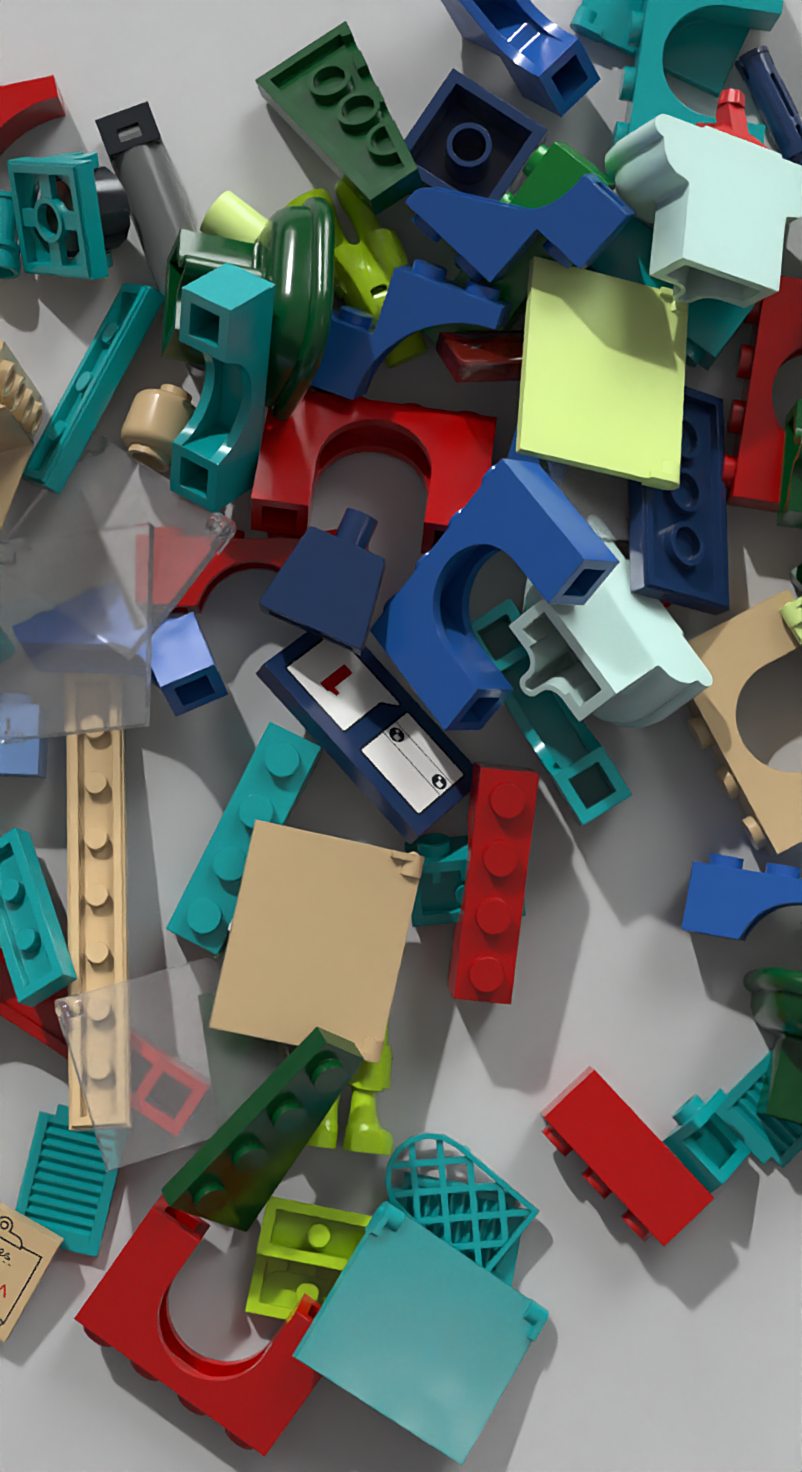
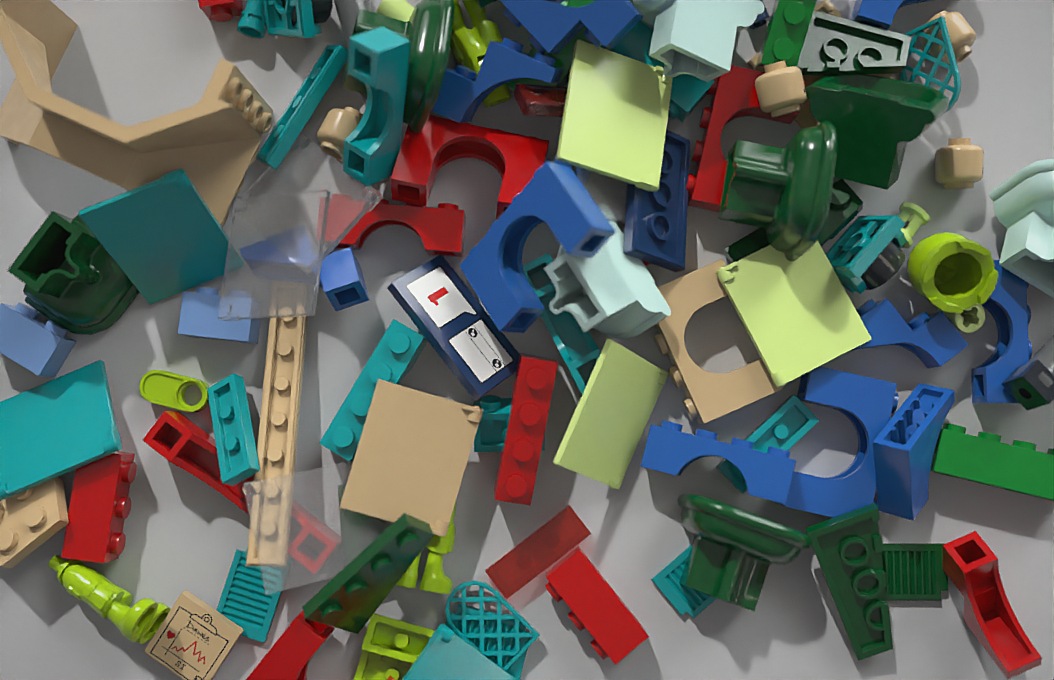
camera: 10 degrees right, 0 degrees up
dark blue torso [259,507,386,656] -> none
teal bracket [662,1088,751,1193] -> none
none -> clear red tile [485,505,591,600]
none -> yellowish green piece [553,338,669,490]

